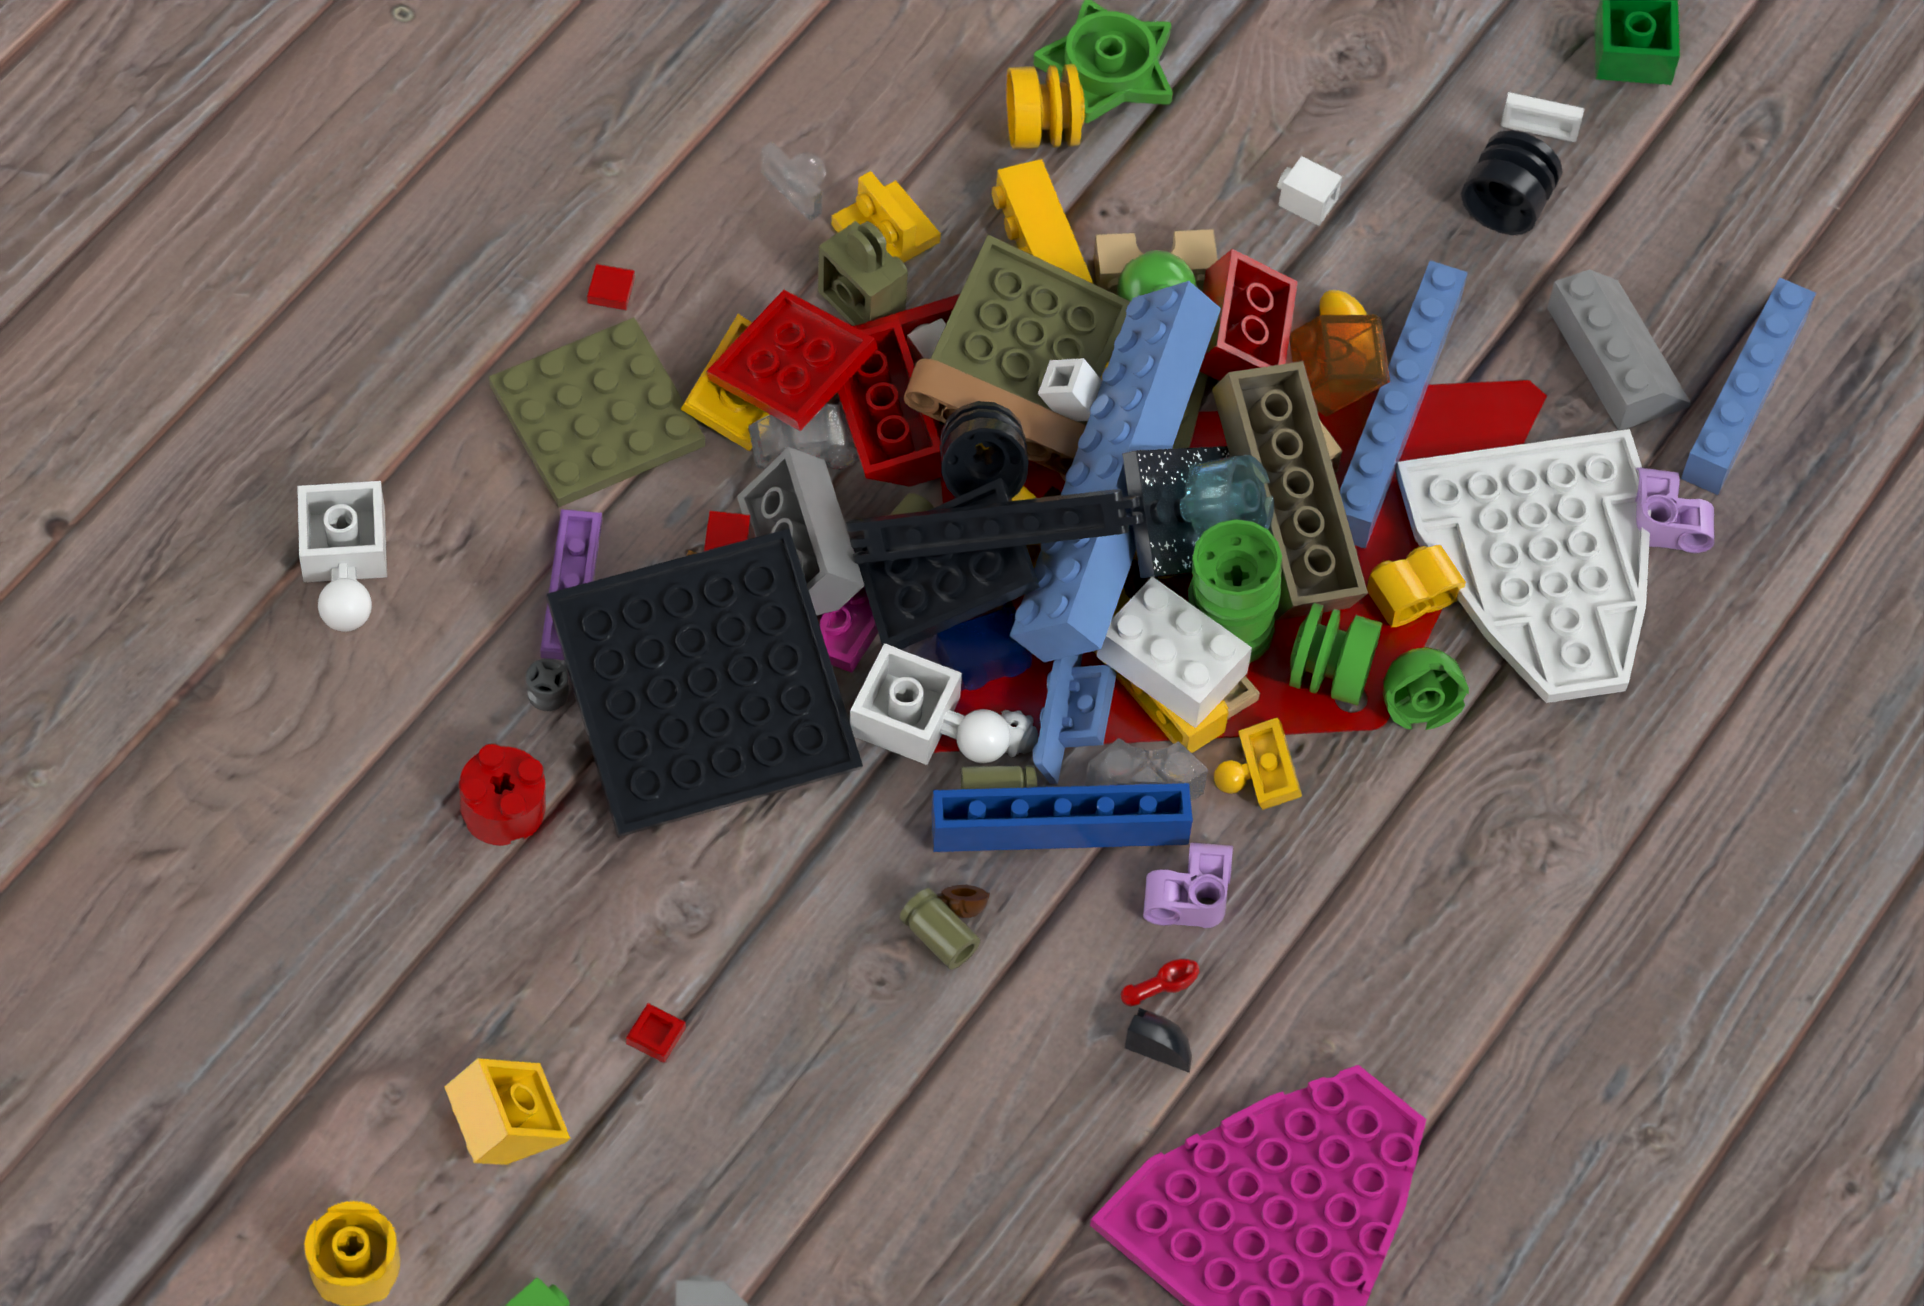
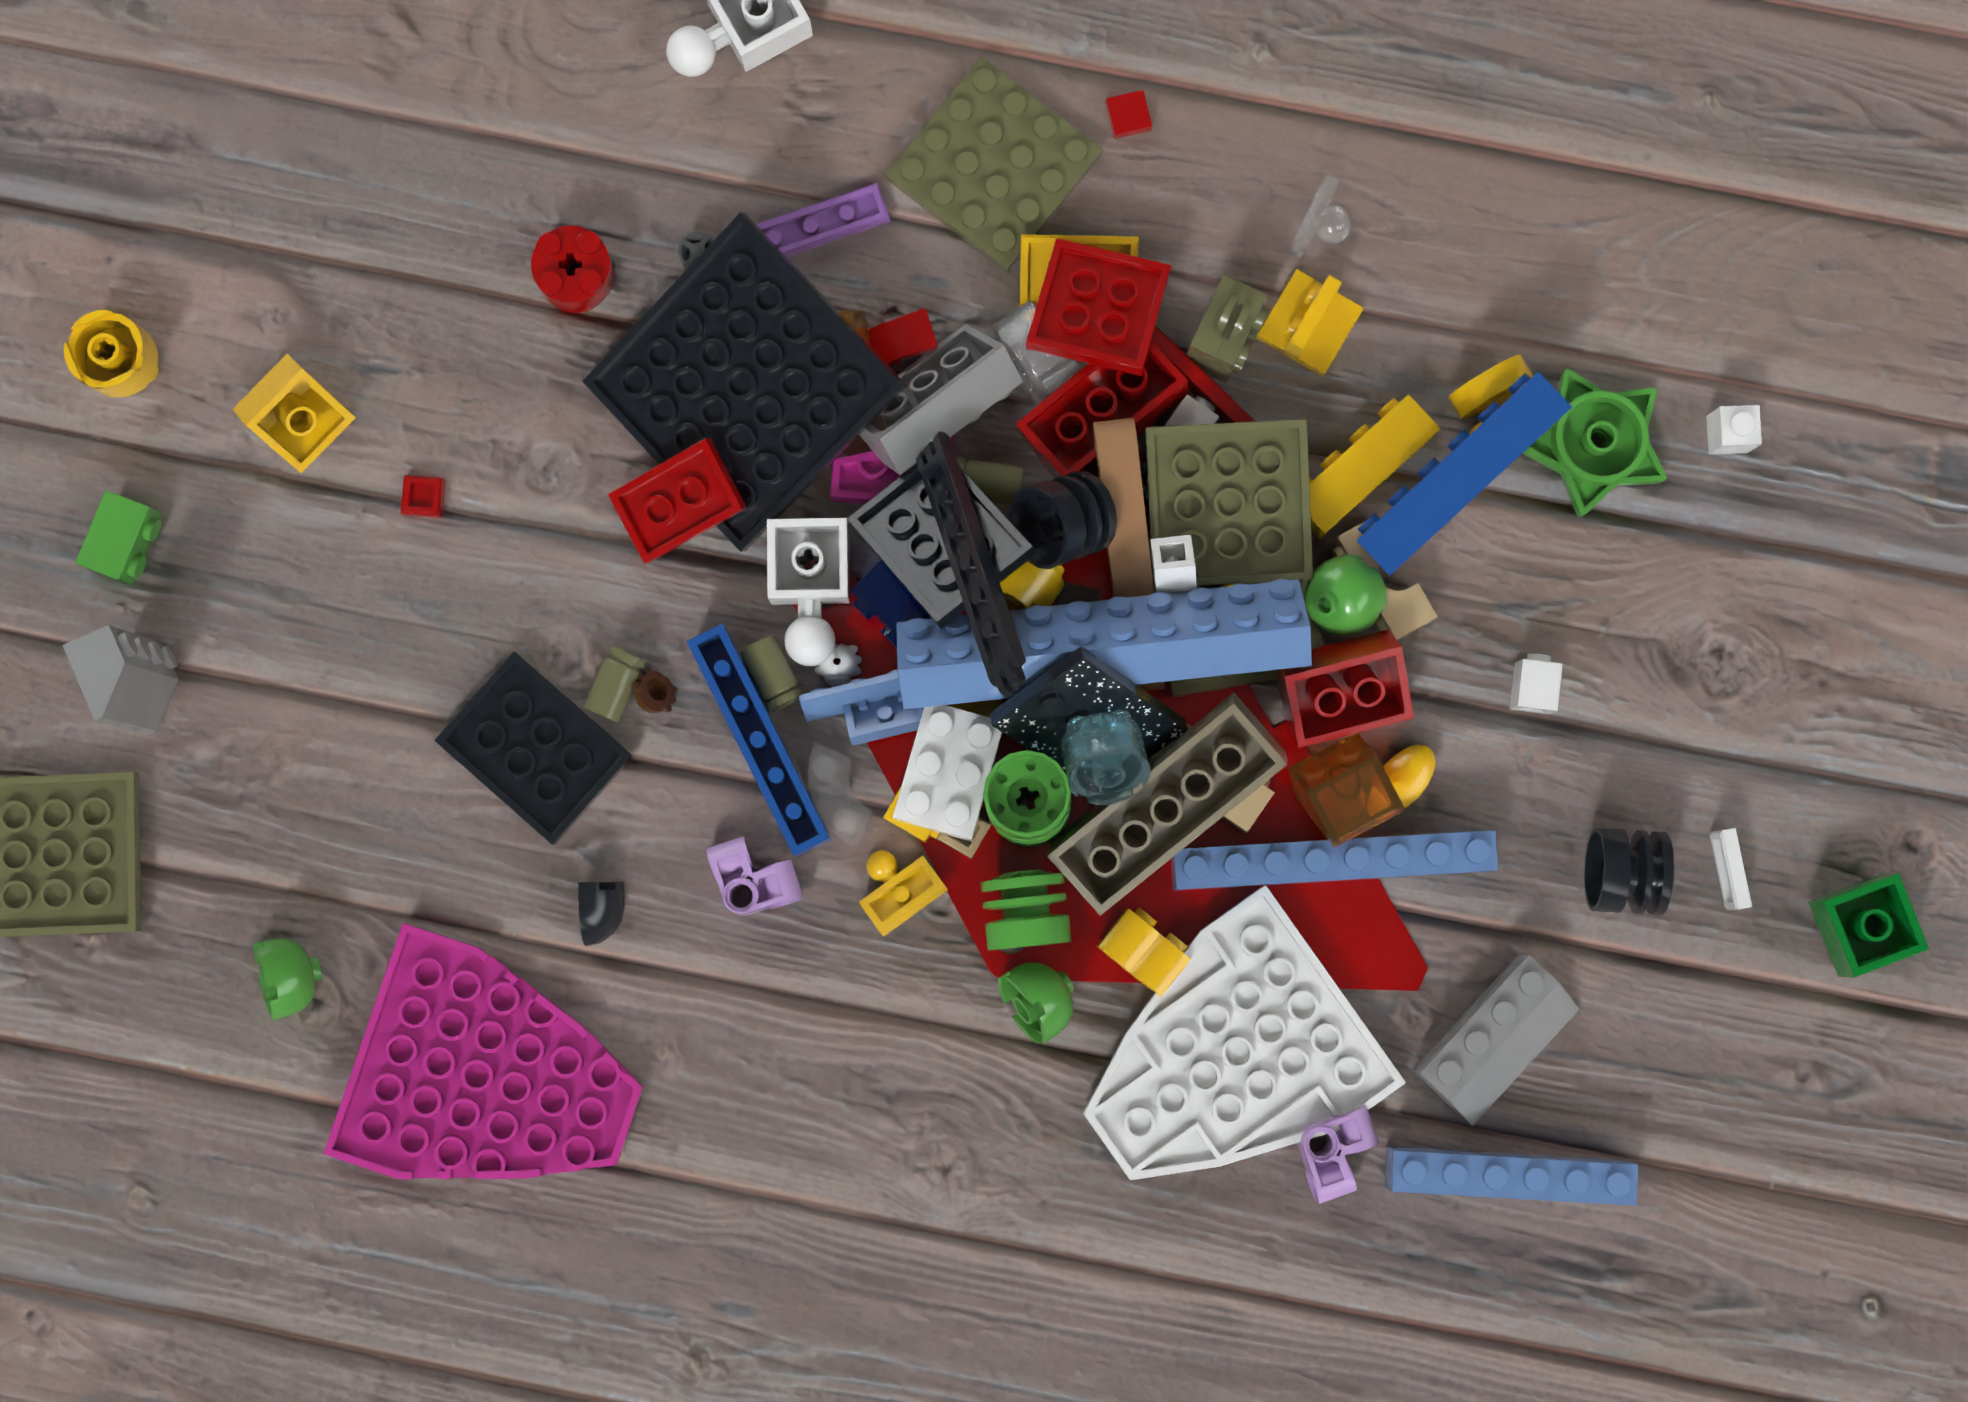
camera: 70 degrees right, 25 degrees up
red piece [1121,959,1200,1007] -> none
none -> black plate [434,651,634,845]
none -> red plate [608,438,747,564]
none -> blue brick [1357,371,1572,575]

